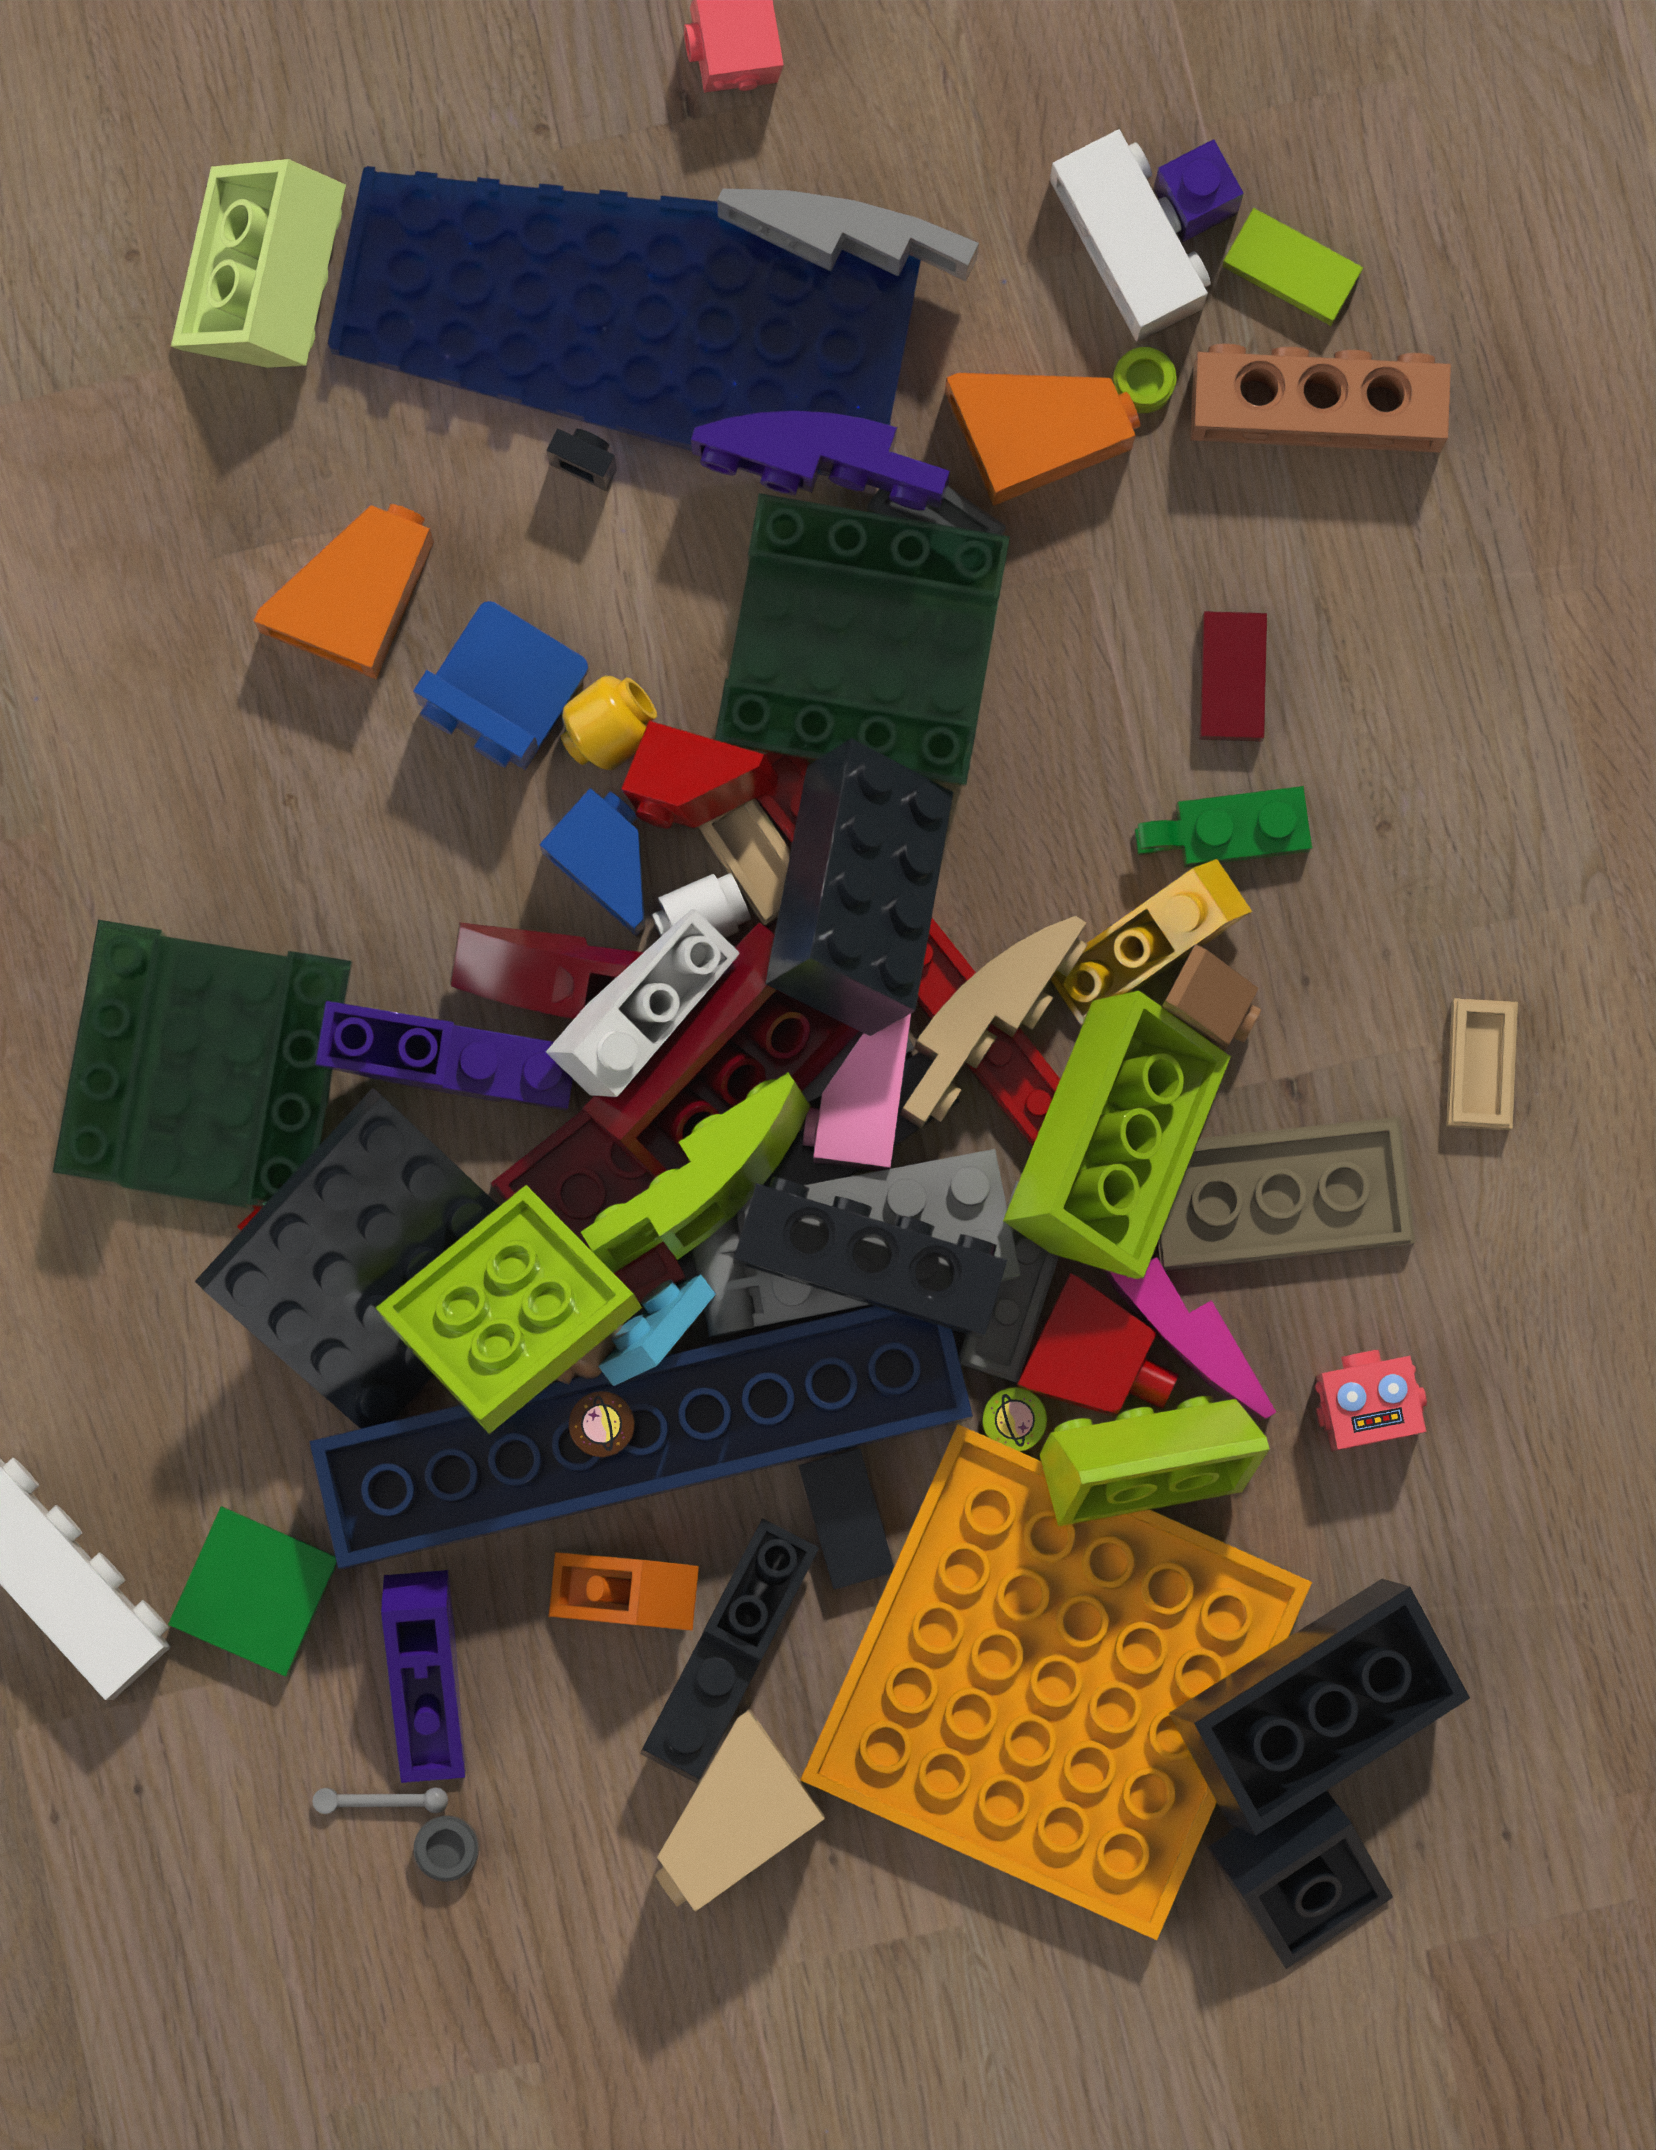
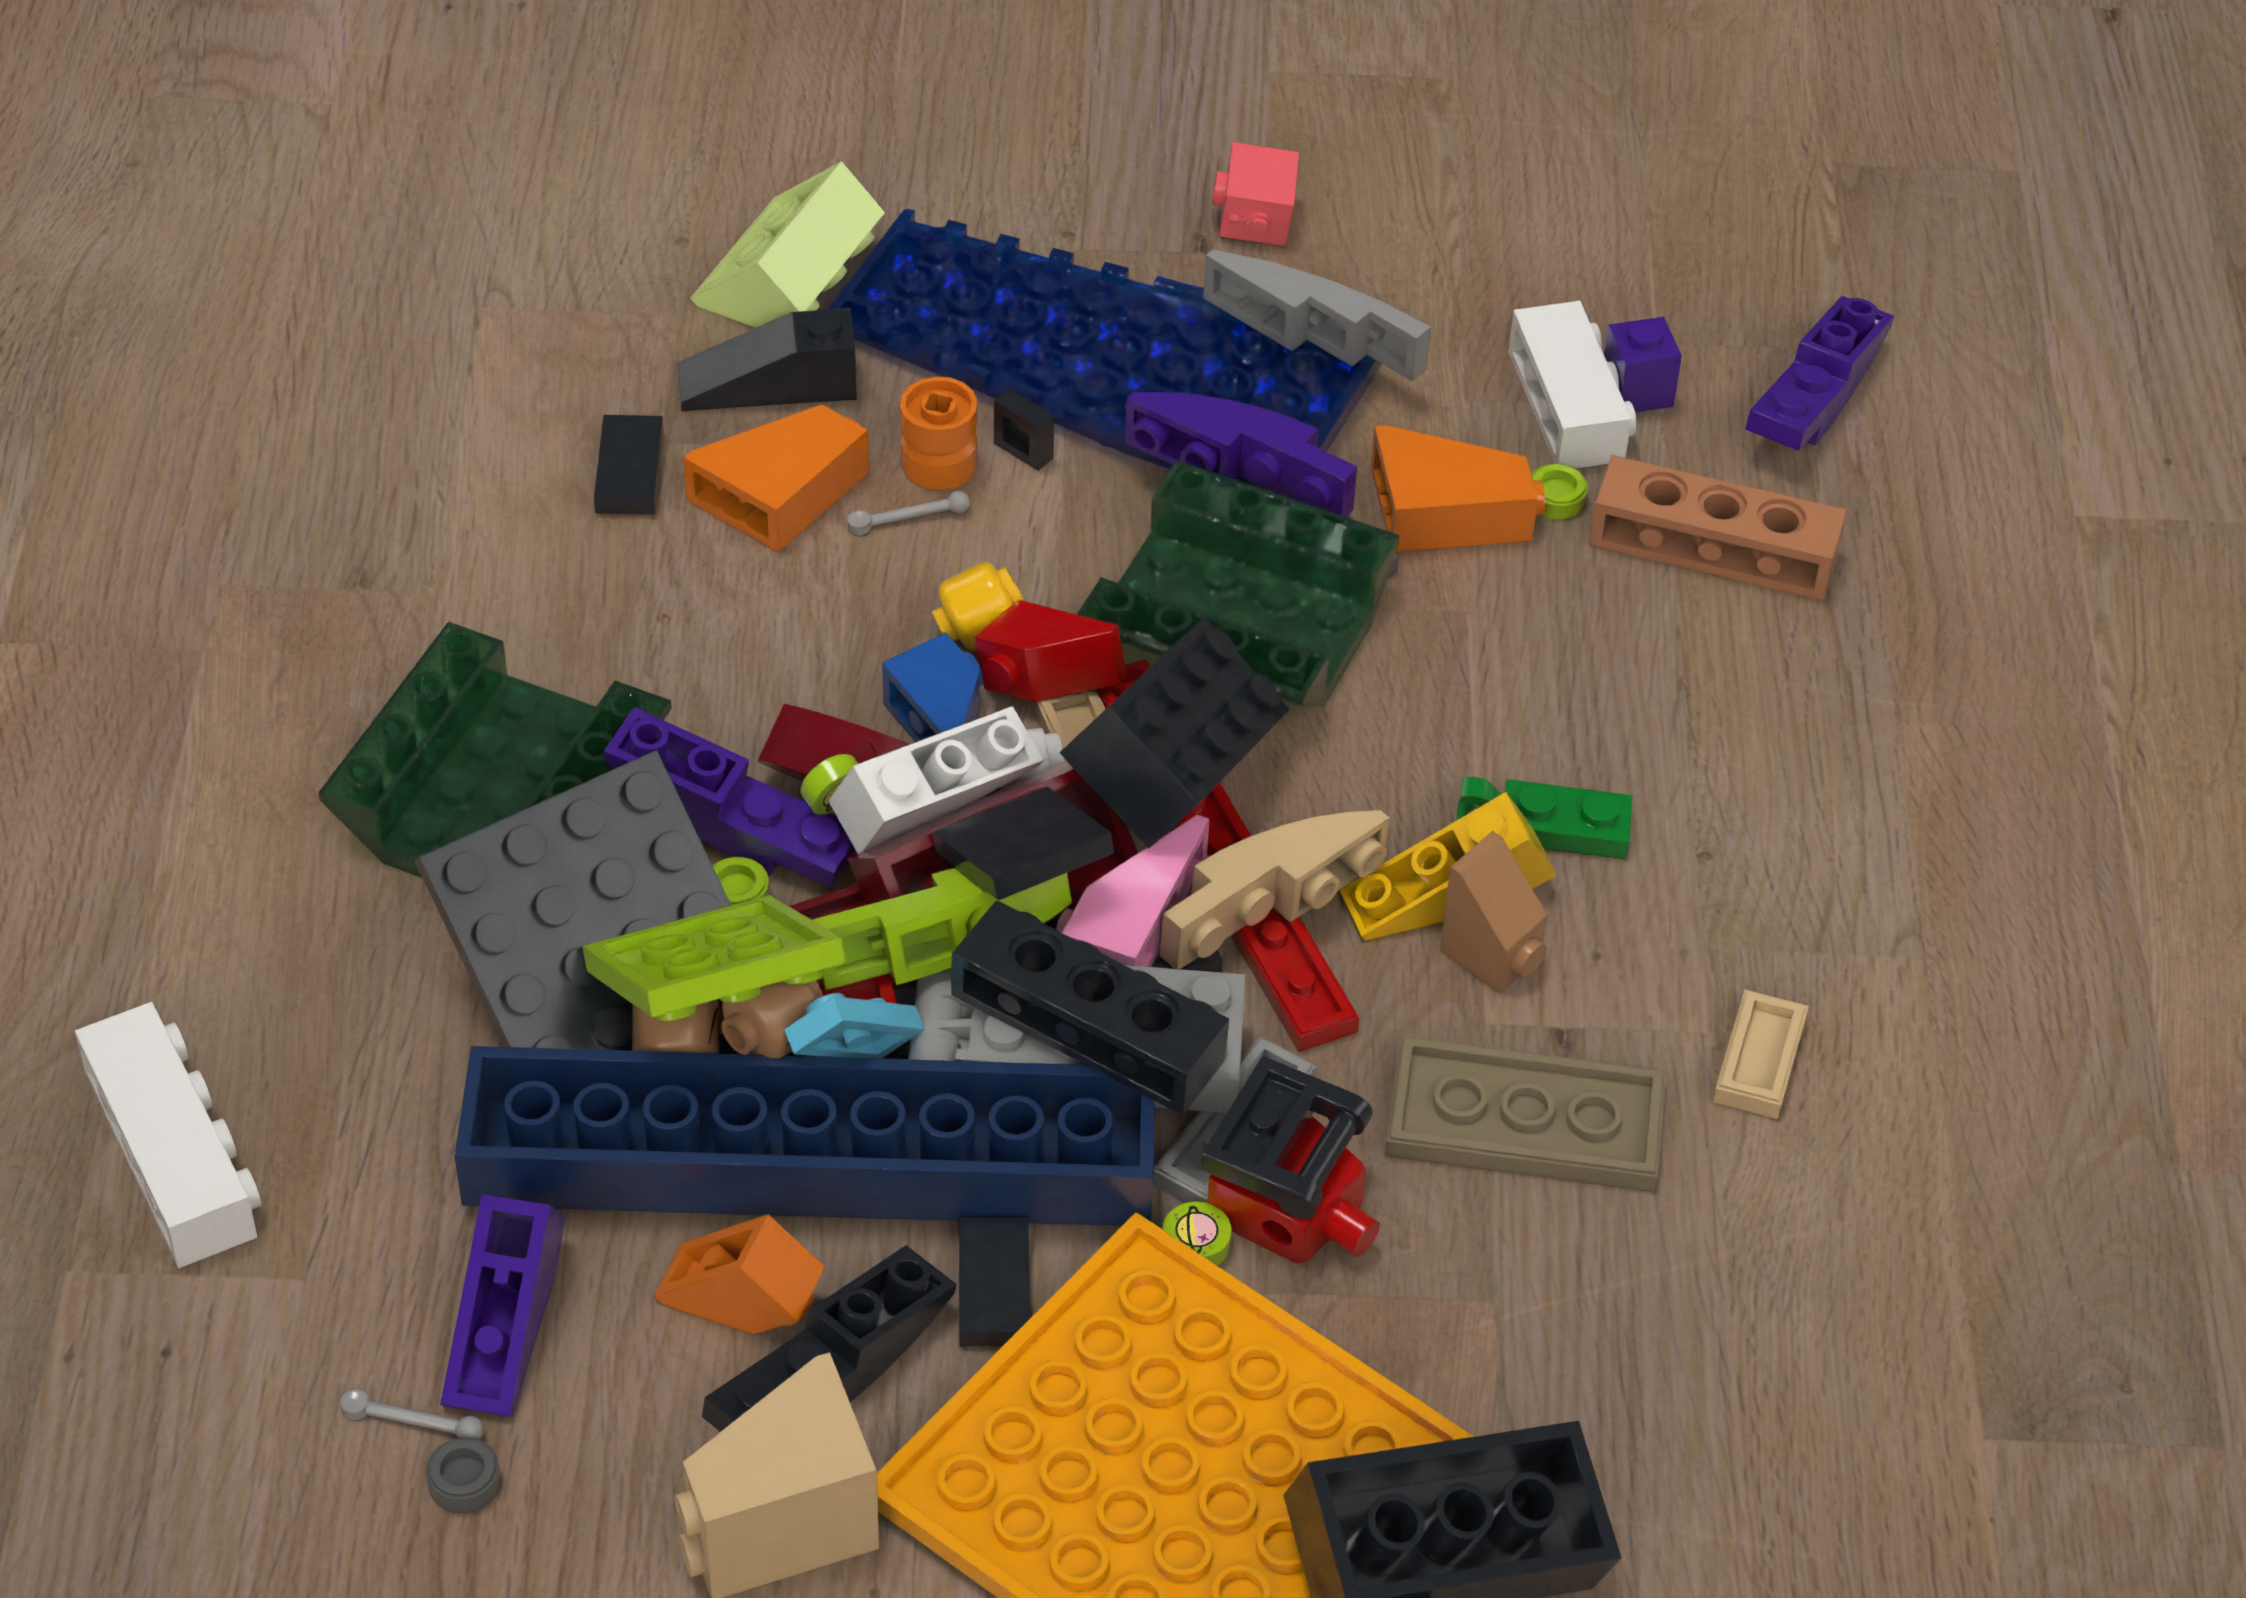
camera: 15 degrees right, 35 degrees down
green tile [168,1506,337,1677] -> none
blue bracket [413,601,588,771] -> none
tile [569,1391,635,1458] -> none
lime slope [1003,991,1231,1279] -> none
lime slope [1039,1396,1270,1526] -> none
dark pink slope [1102,1257,1276,1421] -> none
dark red tile [1199,611,1267,742] -> none
lime tile [1222,207,1363,326] -> none
coral head [1315,1350,1427,1452] -> none
none -> black tile [594,415,664,514]
none -> black slope [678,308,857,411]
none -> lime tile [712,857,769,905]
none -> lime tile [800,754,859,815]
none -> light grey hinge [847,491,970,536]
none -> orange wheel [900,376,978,490]
none -> black tile [932,786,1114,900]
none -> black plate [1201,1056,1373,1220]
none -> dark purple slope [1745,296,1894,451]

